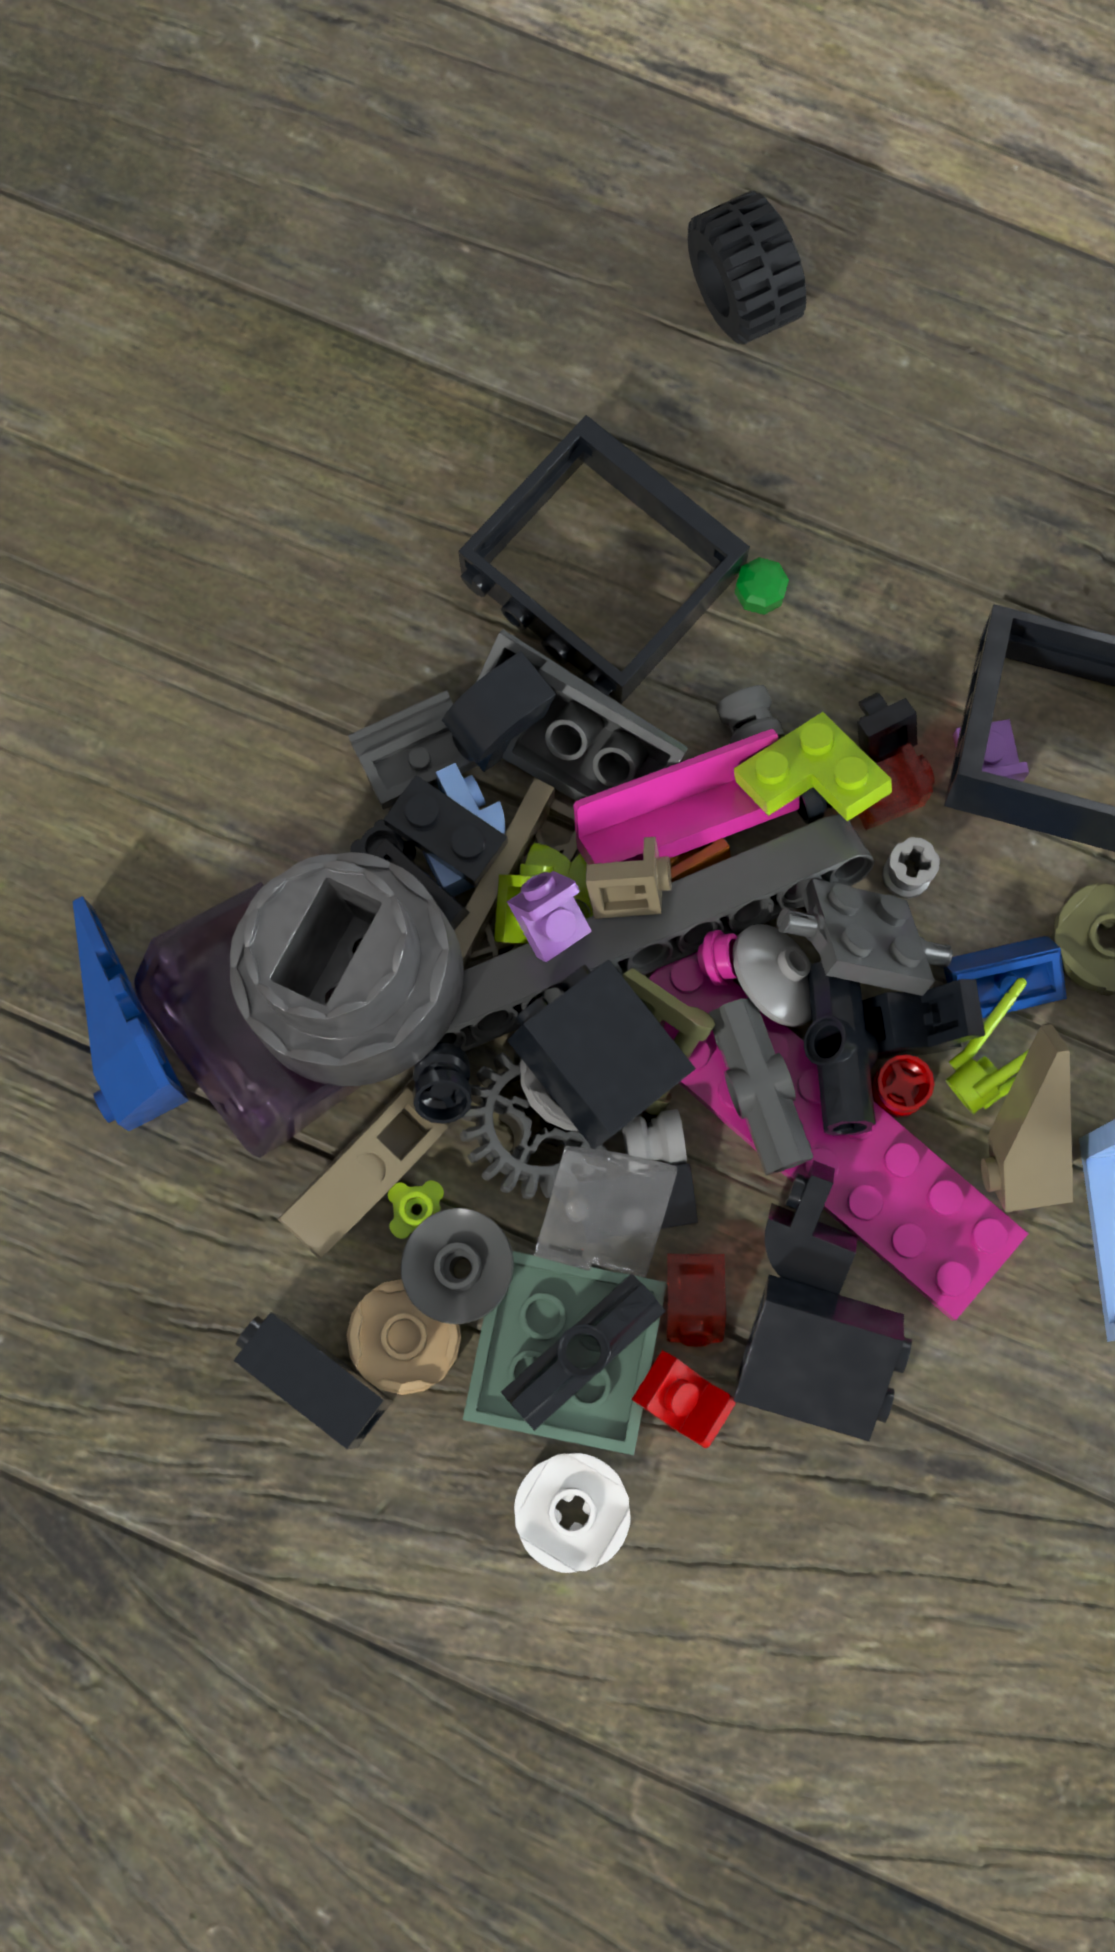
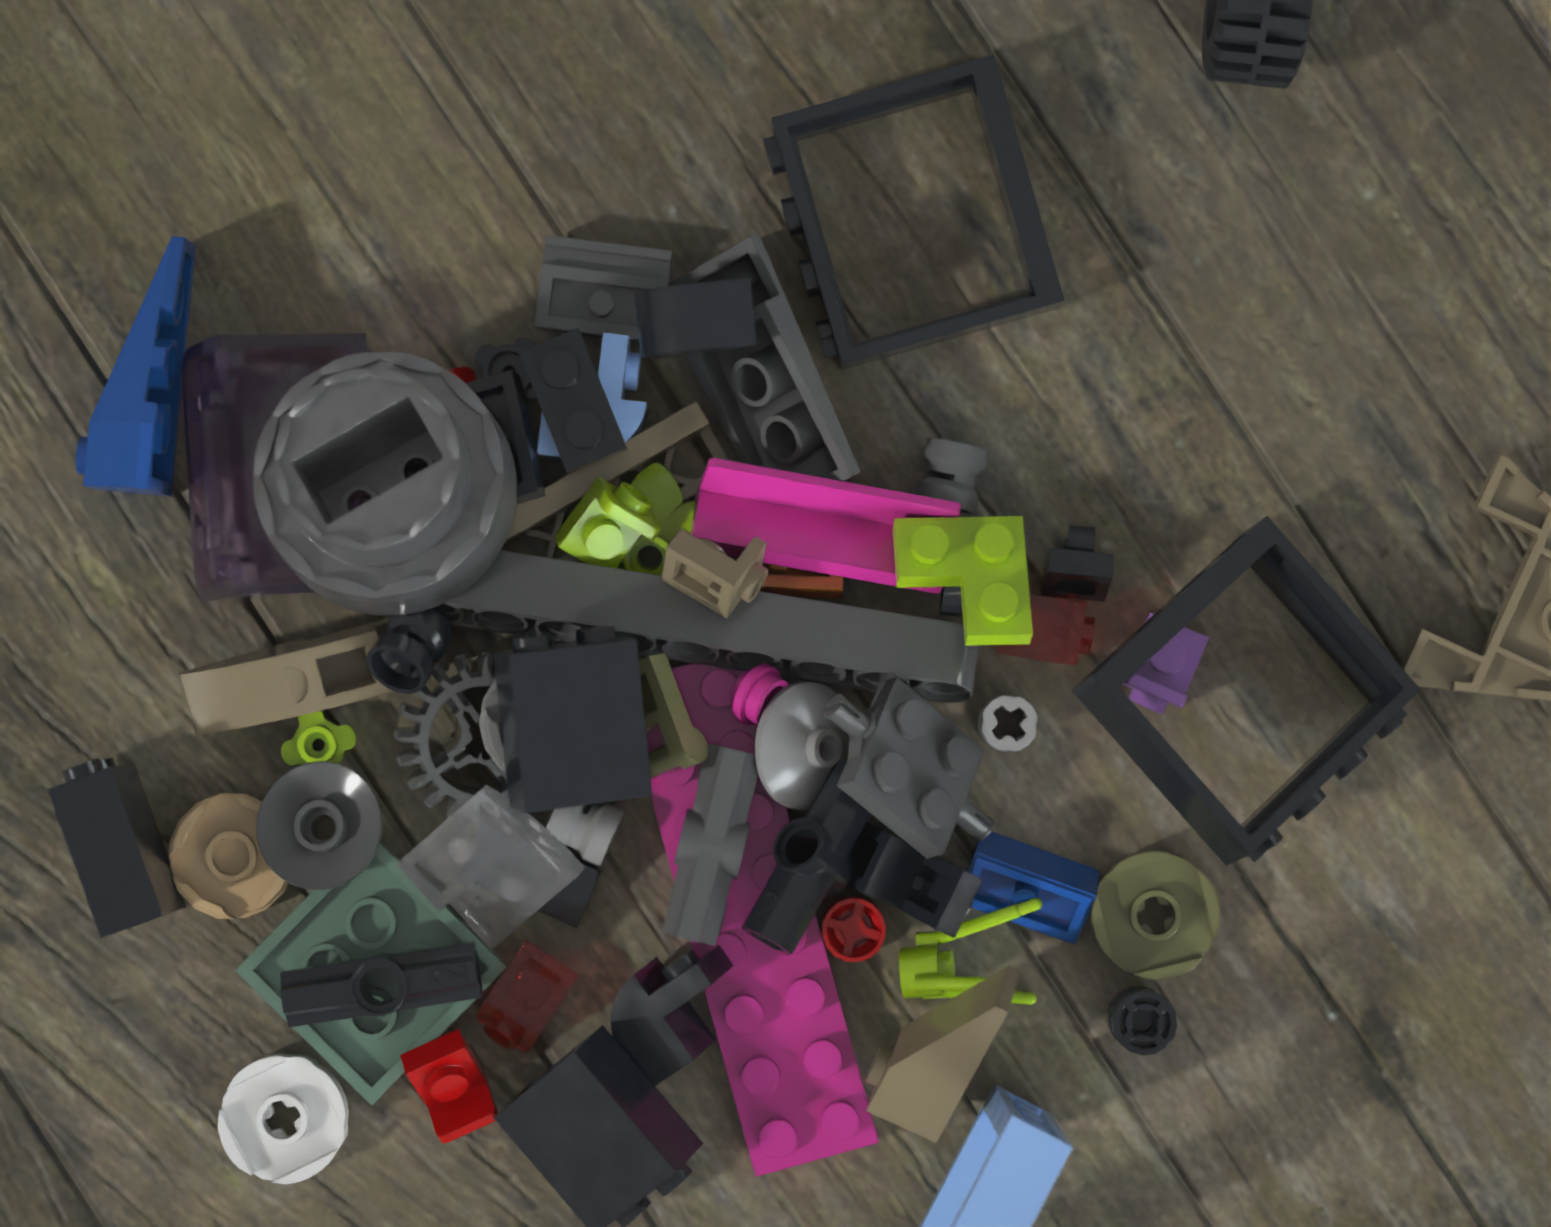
camera: 35 degrees right, 10 degrees up
medium lavender bracket [507,871,592,962] -> none
green tile [734,557,789,615] -> none

